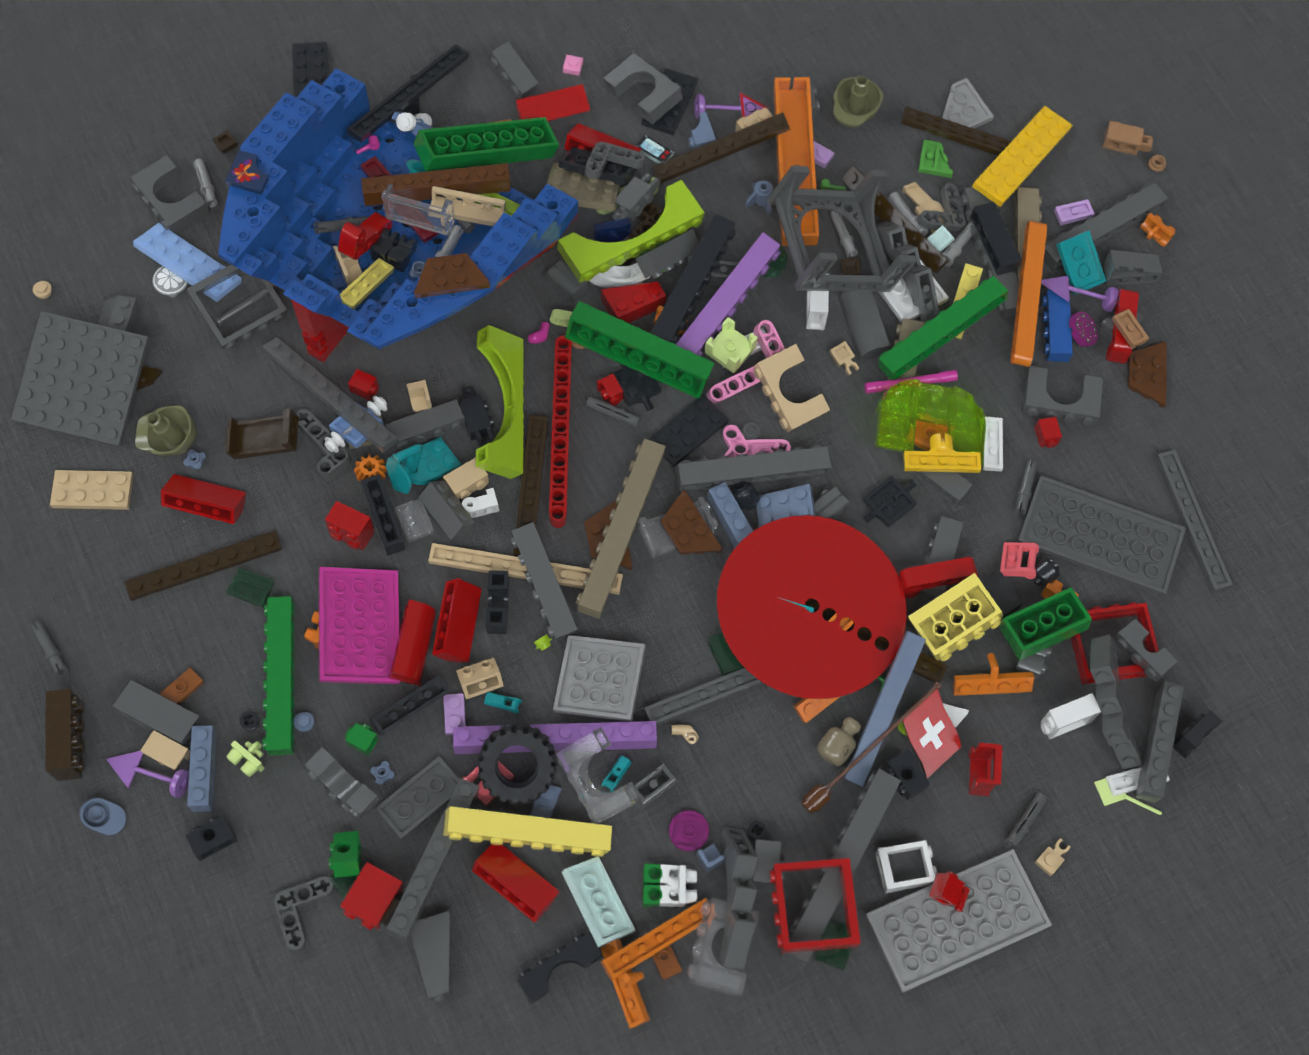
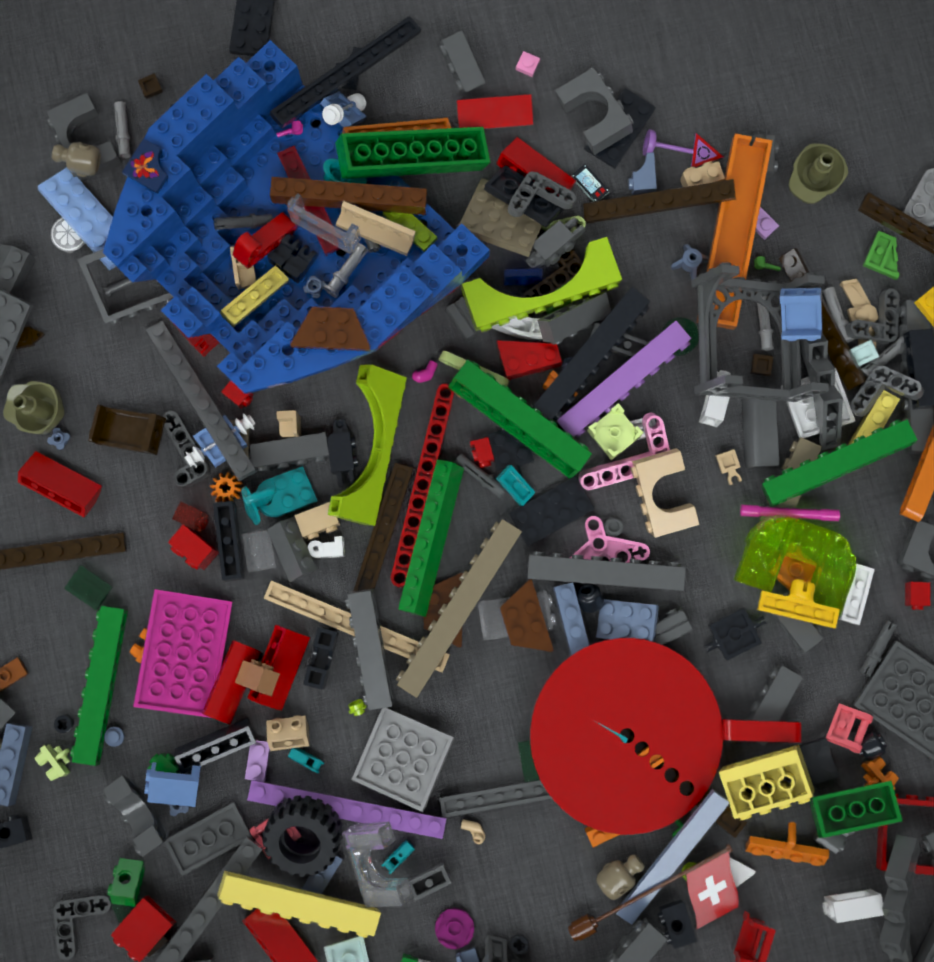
camera: 20 degrees right, 15 degrees up
none -> dark tan piece [52,142,101,177]
none -> medium blue panel [144,762,201,807]
none -> clear red brick [172,501,209,532]
none -> medium nougat brick [235,659,280,696]
none -> green brick [398,460,464,617]
none -> teal plate [496,465,535,506]
none -> medium blue panel [780,288,822,341]
none -> dark grey beam [850,366,924,417]

